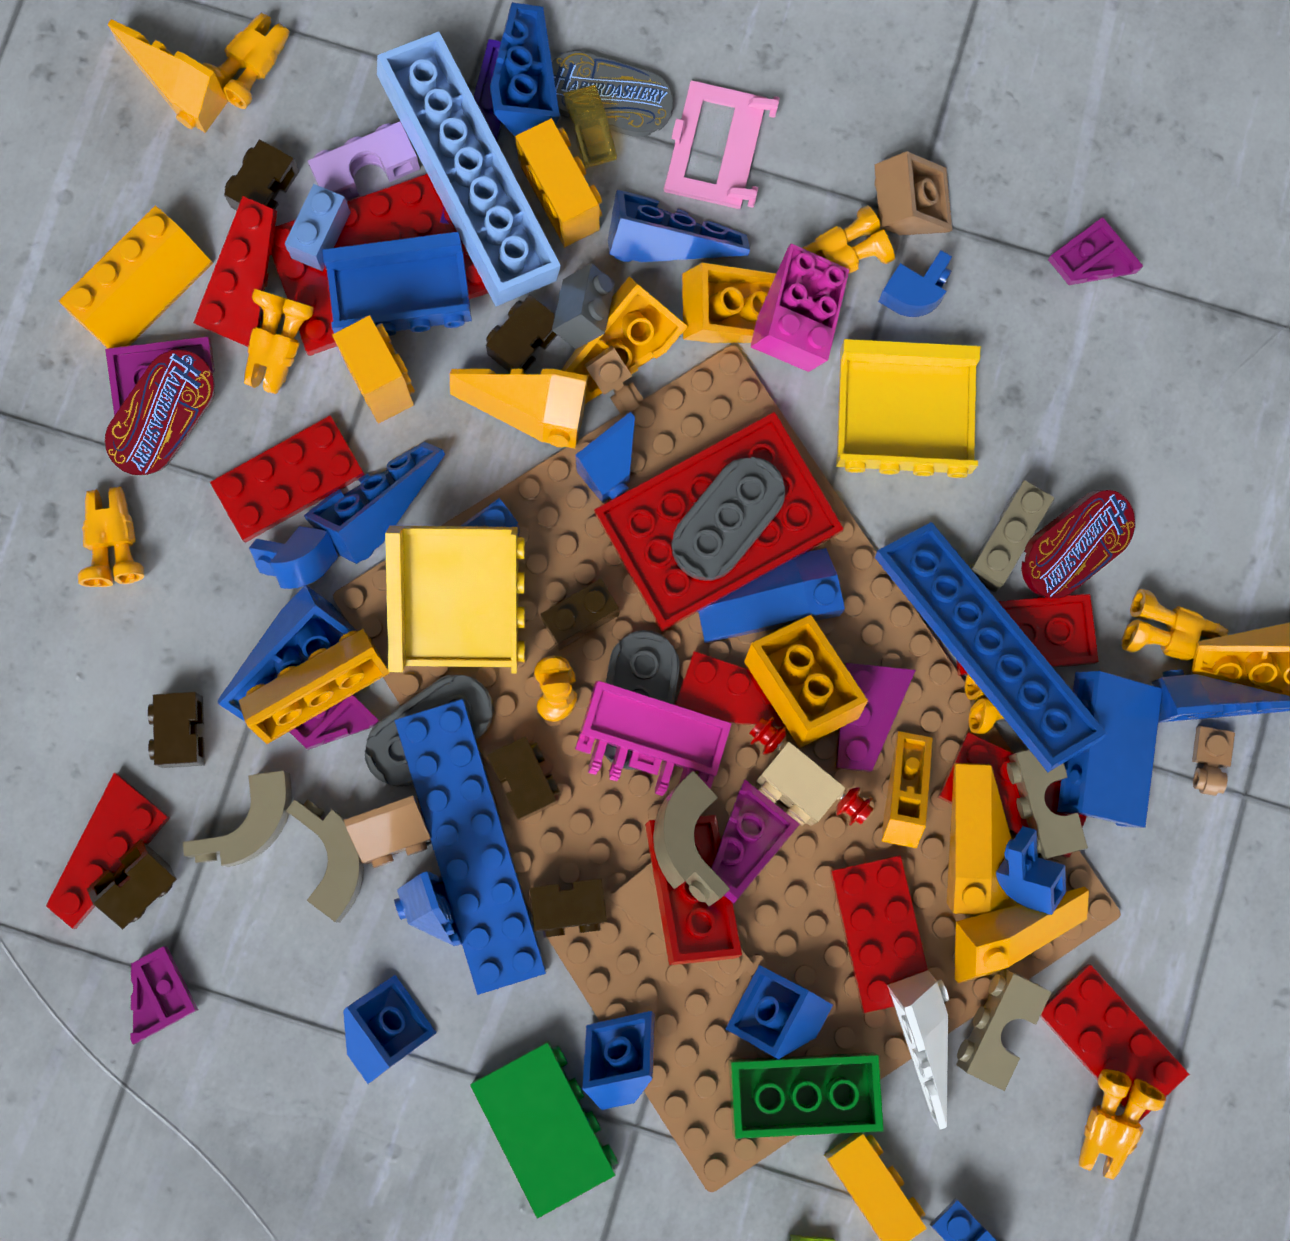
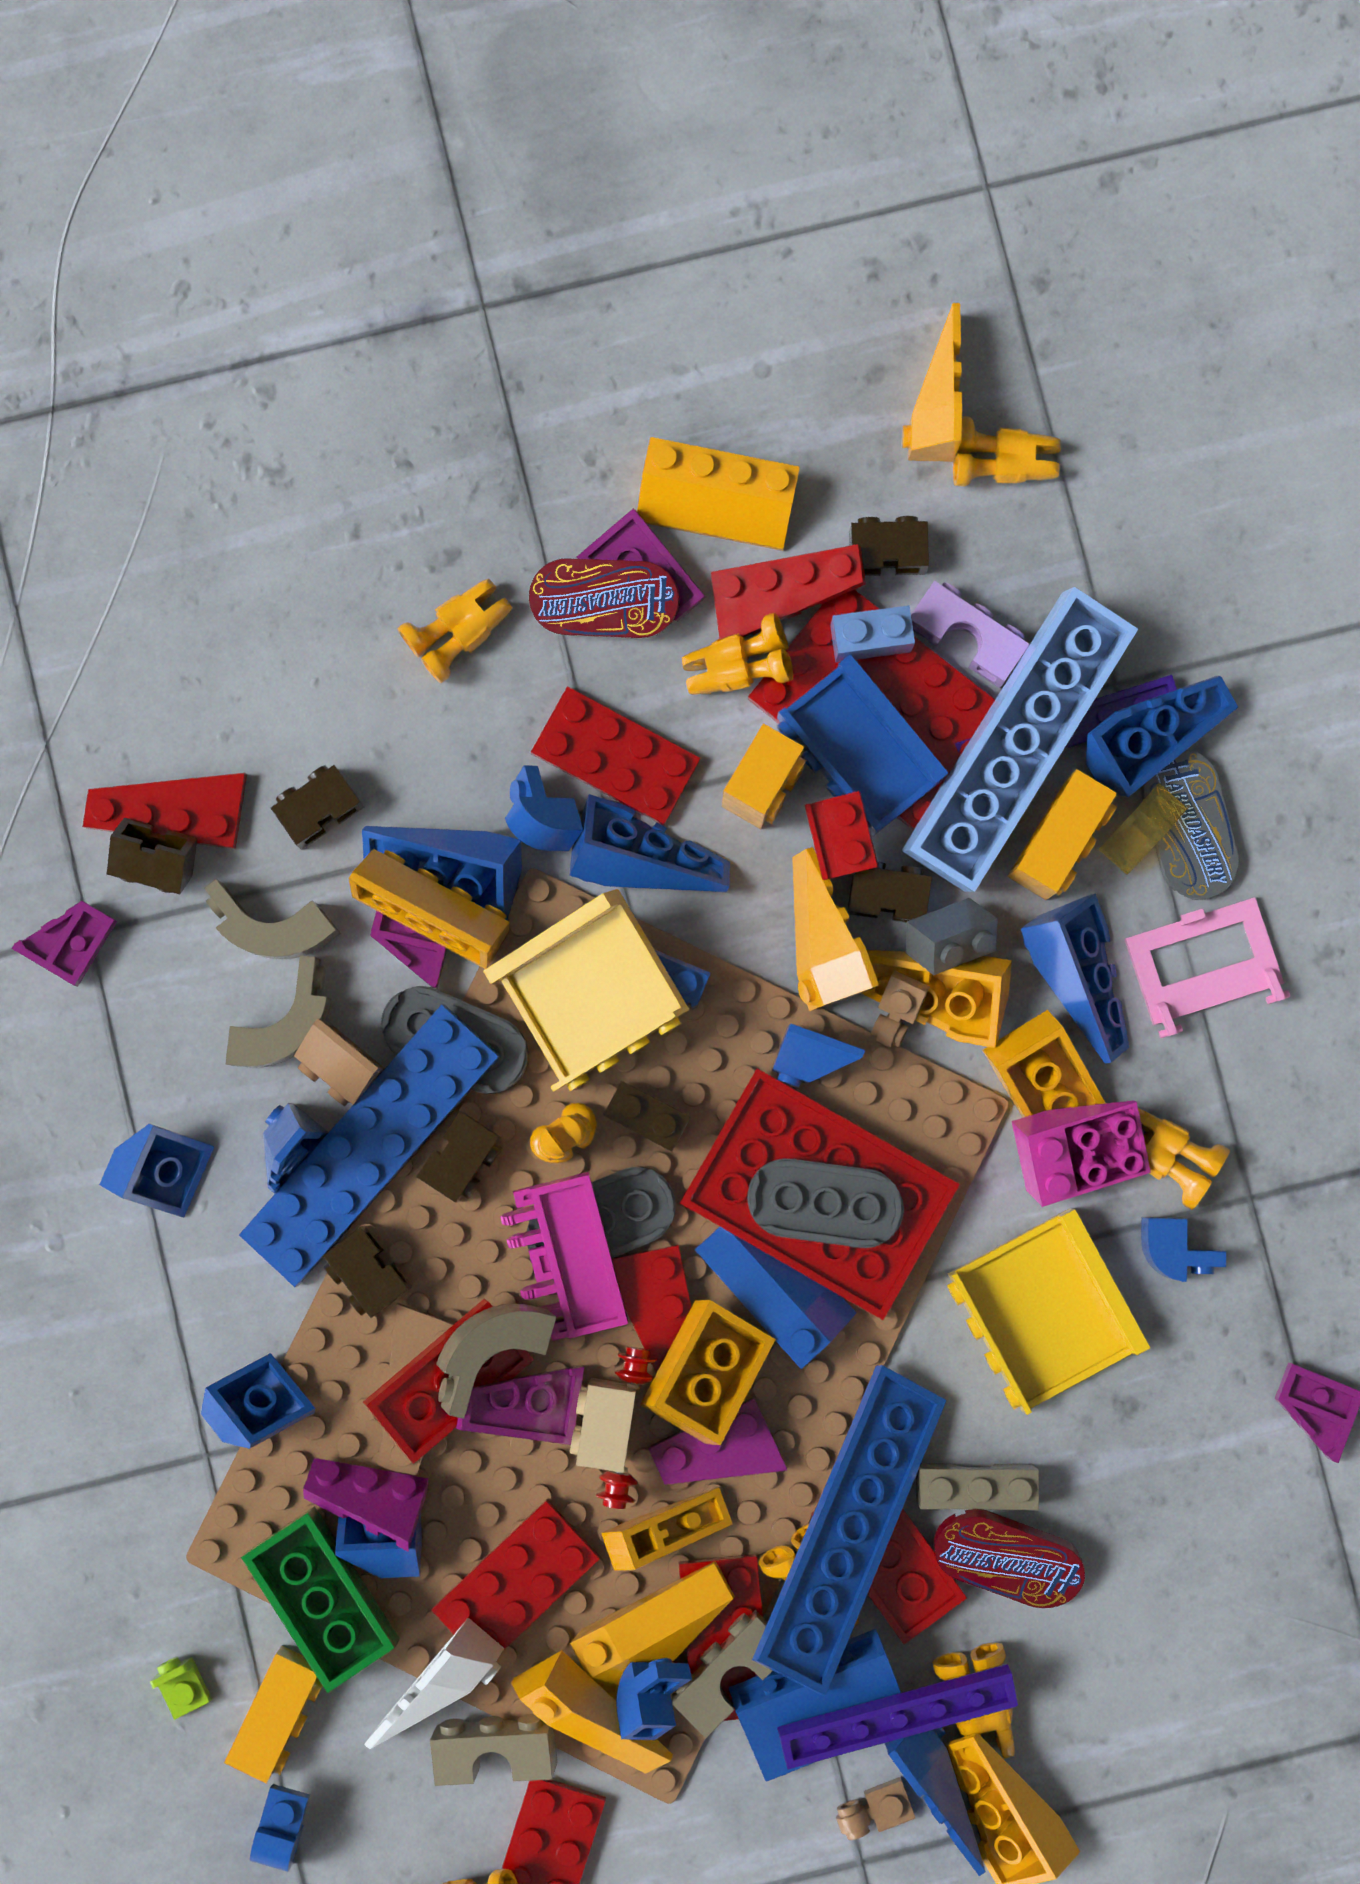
camera: 65 degrees right, 5 degrees up
green panel [470,1041,619,1219] -> none
medium nougat slope [874,151,952,235] -> none
none -> magenta wing [303,1458,429,1552]
none -> dark purple plate [777,1664,1018,1770]
none -> red plate [804,791,879,880]

